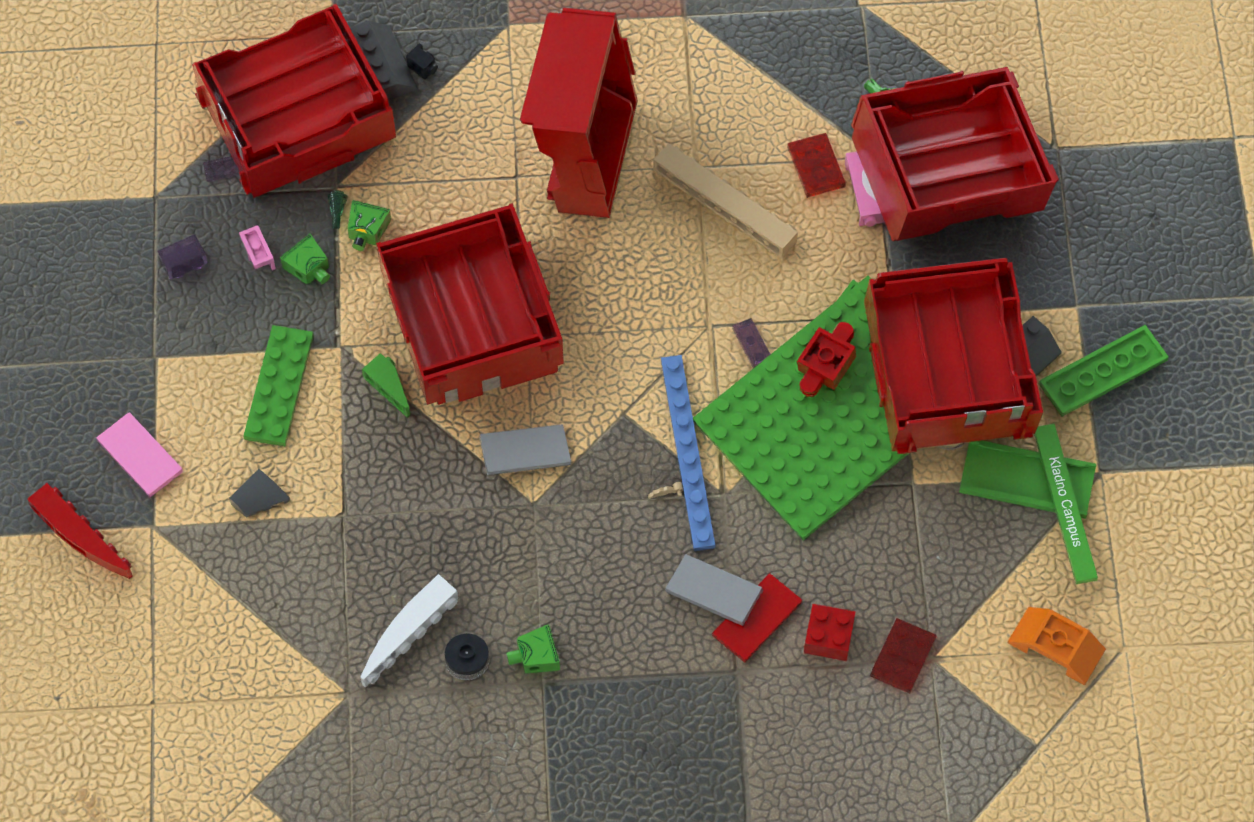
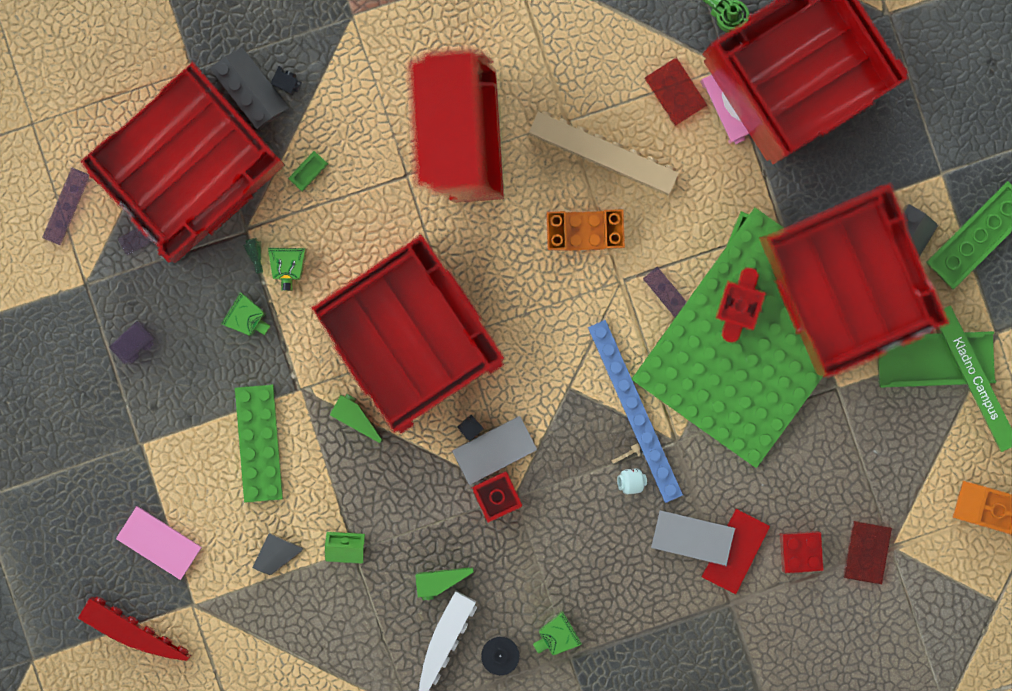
camera: 20 degrees left, 25 degrees up
bright pink panel [239,225,276,270] -> none
none -> clear purple tile [42,168,90,246]
none -> bright green tile [288,151,328,192]
none -> bright green panel [325,532,365,563]
none -> bright green slope [415,567,474,600]
none -> black brick [457,414,484,442]
none -> red brick [471,471,523,522]
none -> orange slope [546,209,625,251]
none -> light aqua head [617,468,647,495]

